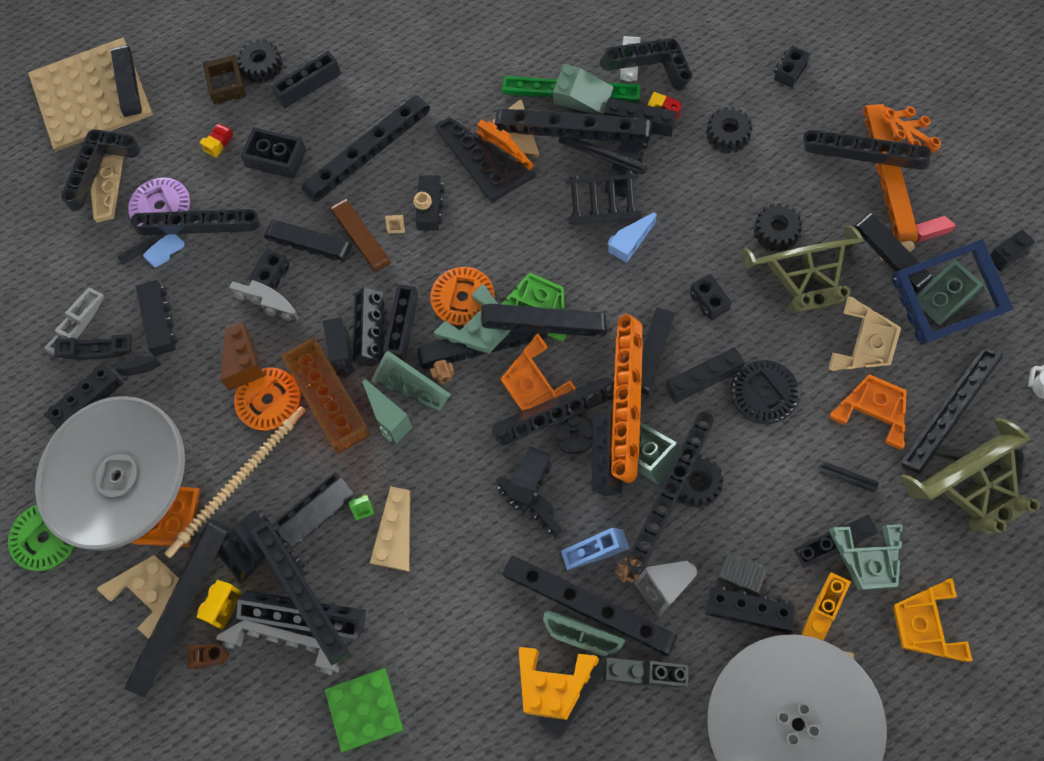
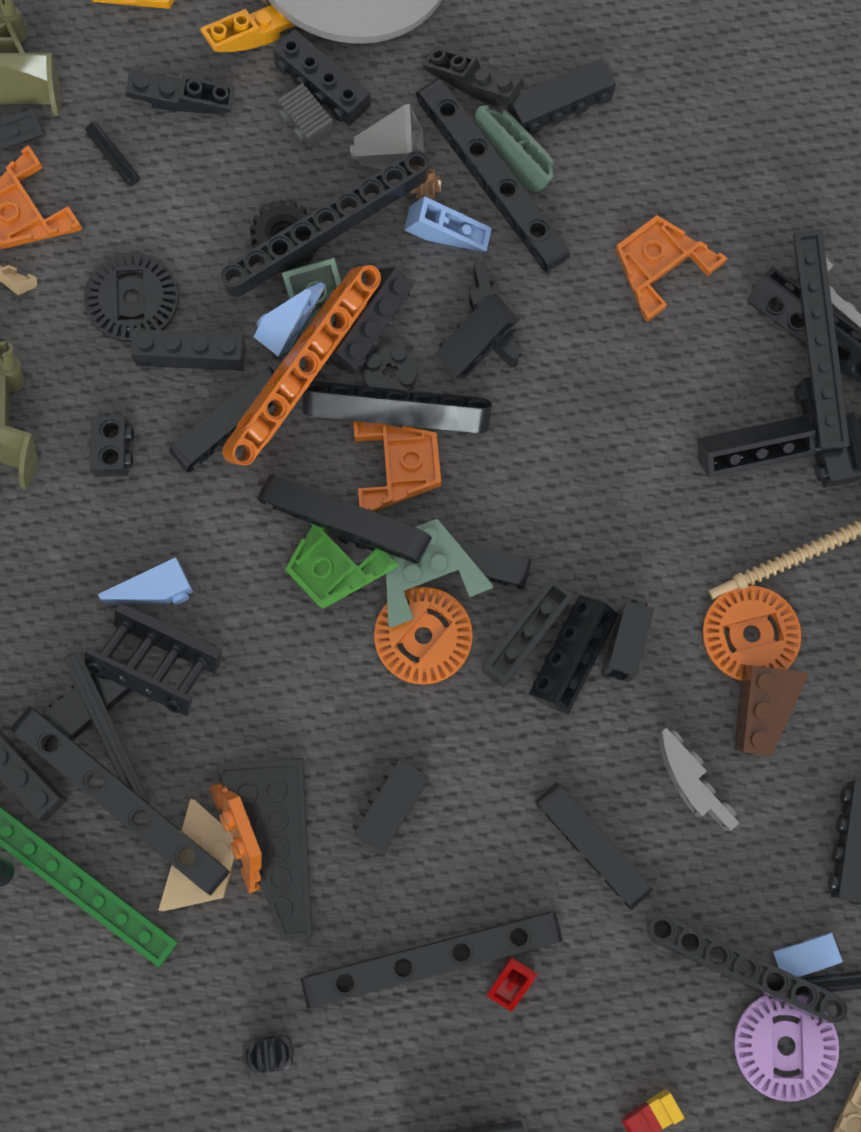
camera: 160 degrees left, 10 degrees up
black brick [240,127,306,179] -> none
black brick [248,248,289,290] -> none
clear orange brick [281,337,372,455] -> none
bright green plate [324,668,404,753] -> none
reddish brown beam [330,198,391,273] -> none
bright green tile [349,494,375,521] -> none
sand green slope [362,379,412,444] -> none
tan wing [370,486,410,572] -> none
sand green wing [371,351,451,411] -> none
tan slope [385,215,405,234] -> none
tan plate [413,192,432,210] -> none
medium nougat gear [430,360,455,384] -> none
light orange wing [519,647,599,720] -> none
sand green slope [553,64,613,115] -> none
sand green wing [829,524,903,590] -> none
none -> black gear [242,1035,294,1074]
none -> light blue slope [254,282,326,356]
none -> red slope [486,956,538,1012]
none -> orange wing [615,215,728,322]

